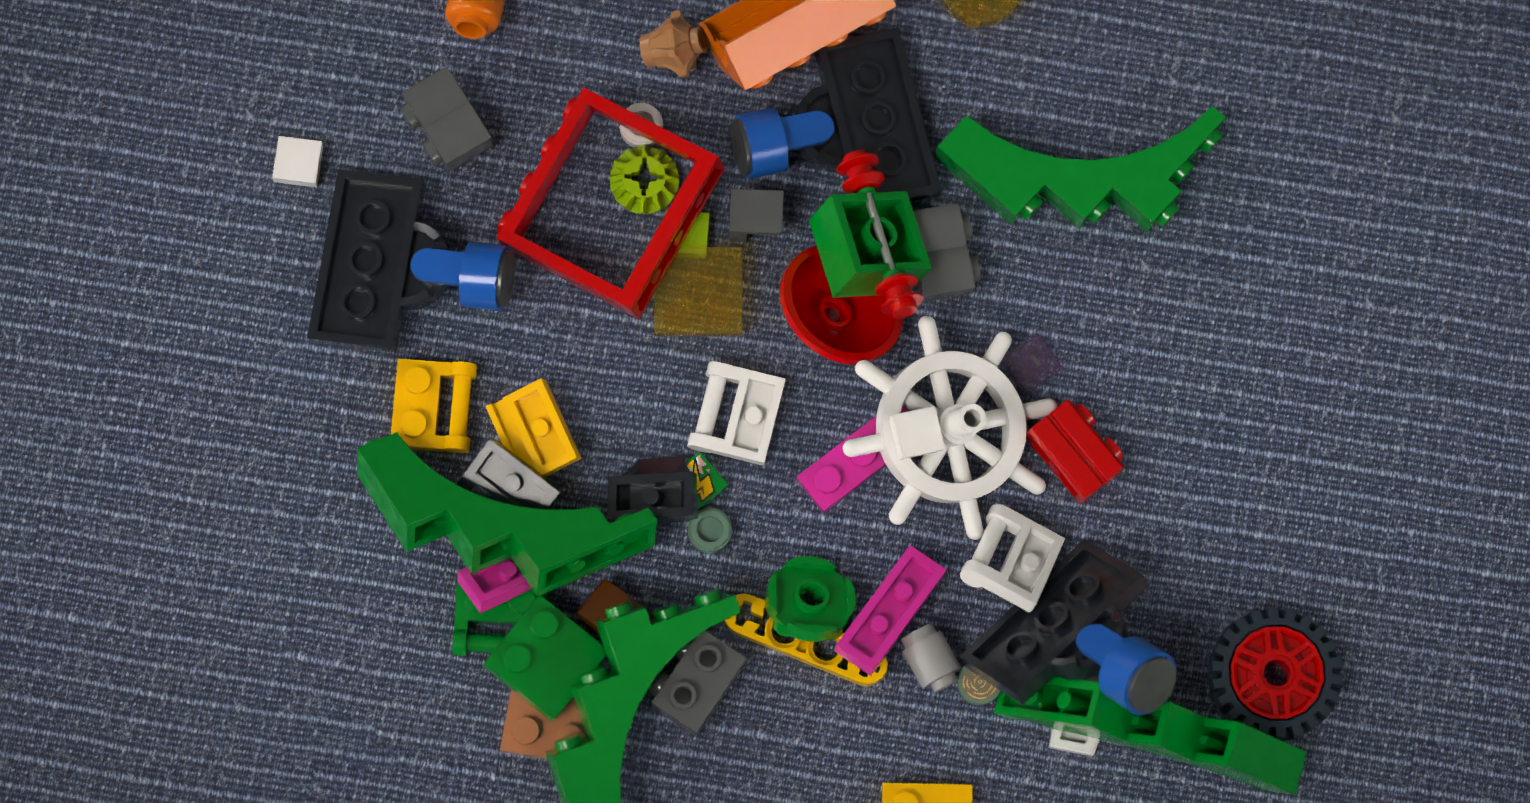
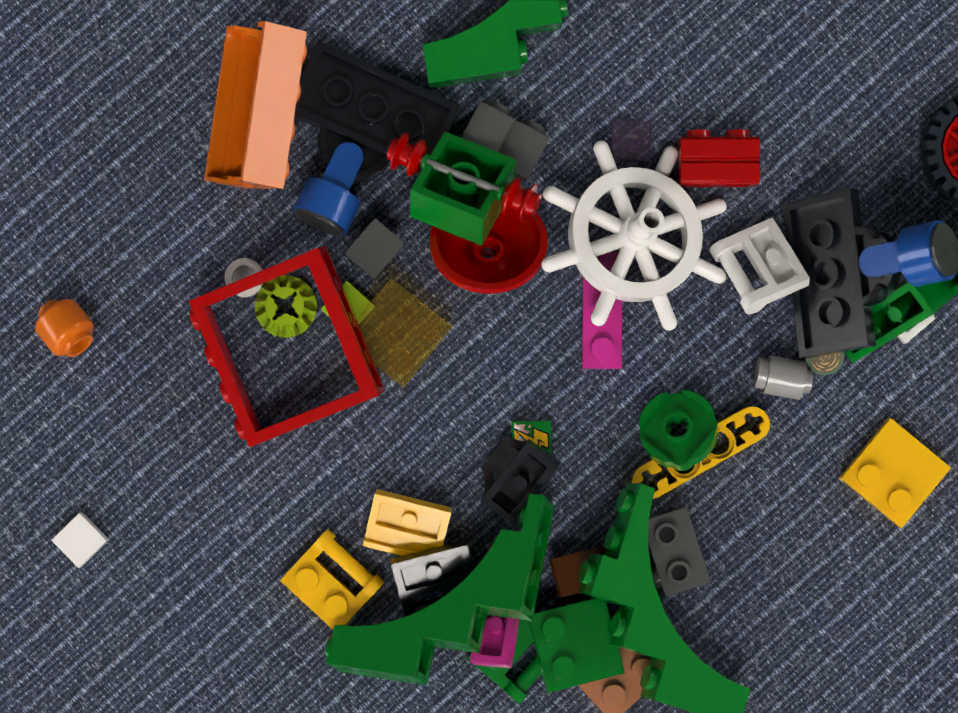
camera: 45 degrees left, 10 degrees up
black plate [307,169,515,353] -> none
dark grey brick [400,66,493,172] -> none
medium nougat rock [639,10,707,78] -> none
white plate [687,361,786,466] -> none
sand green tile [688,508,732,554] -> none
dark pink plate [834,545,946,676] -> none
white tile [889,406,945,460] -> none

